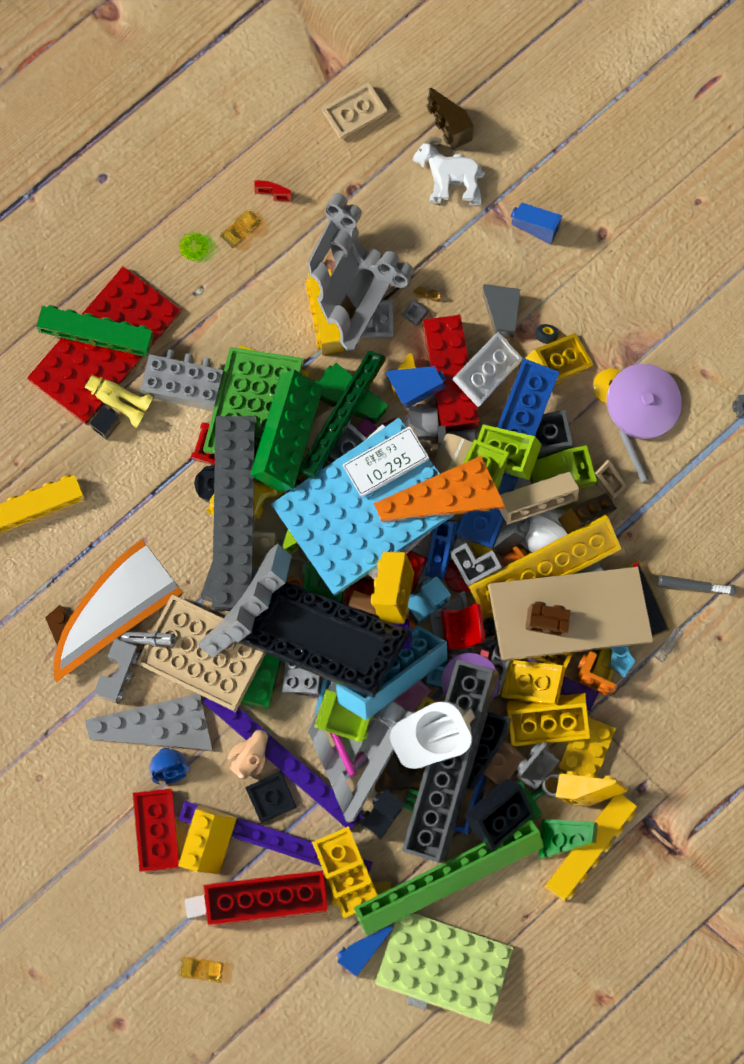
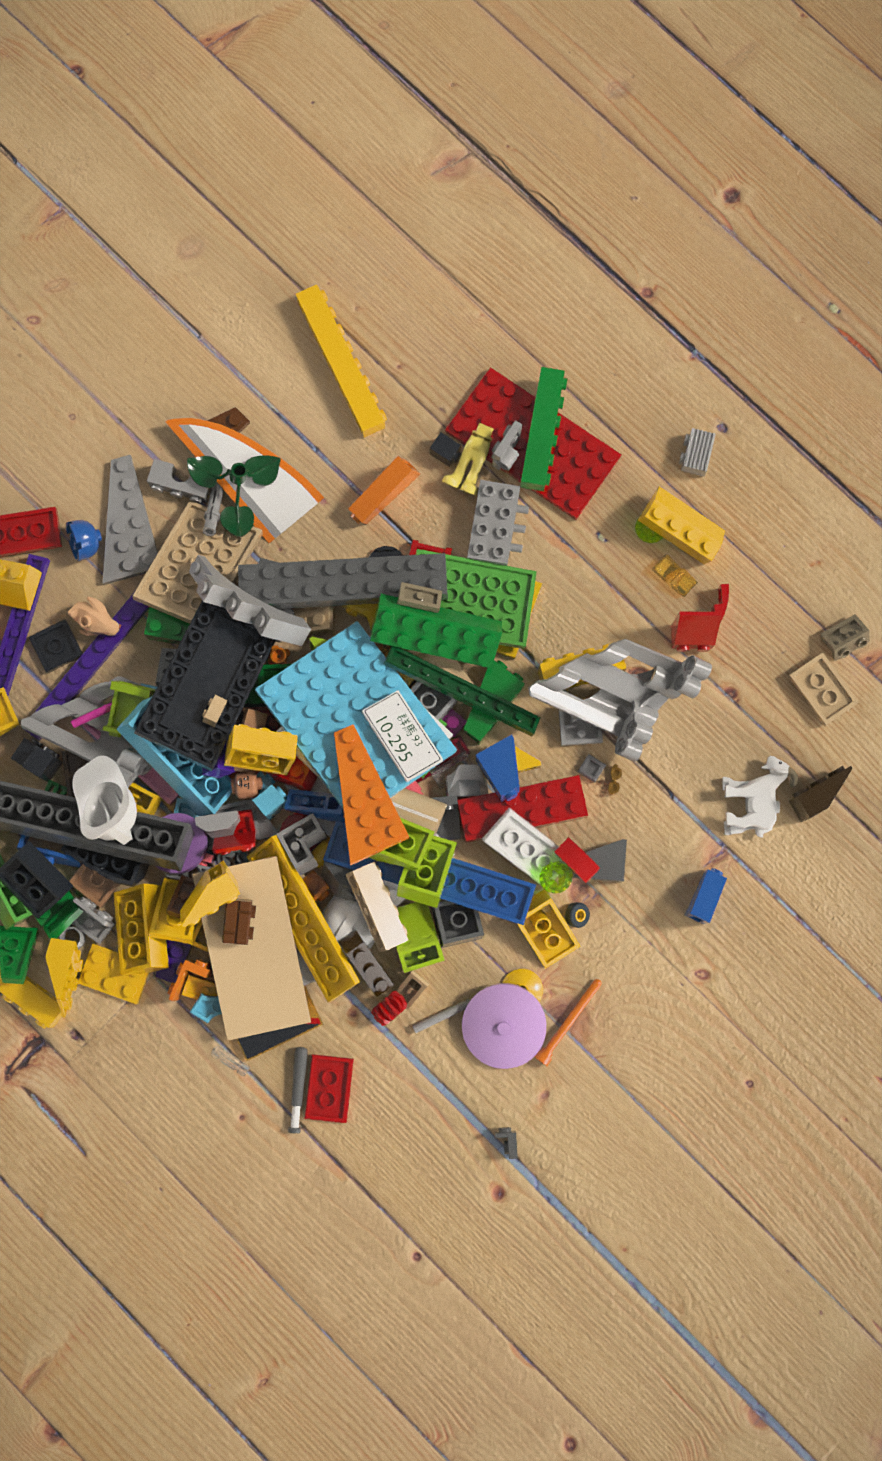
camera: 90 degrees right, 5 degrees up
none -> green tile [43,897,84,939]
none -> reddish brown plate [166,875,195,919]
none -> yellow slope [180,860,240,928]
none -> dark green plant [187,455,281,538]
none -> light grey slope [195,810,240,838]
none -> tan piece [202,695,227,727]
none -> nougat head [231,771,263,799]
none -> red tile [304,1054,354,1123]
none -> orange slope [348,456,421,524]
none -> red gear [371,991,407,1026]
none -> dark tan plate [397,582,442,613]
none -> light grey plate [491,420,522,471]
none -> orange piece [534,979,601,1066]
none -> clear neon green gear [539,860,573,893]
none -> red slope [554,837,600,883]
none -> yellow slope [638,486,725,564]
none -> red slope [671,611,722,652]
none -> light grey brick [679,428,716,476]
none -> dark tan bracket [821,614,870,661]

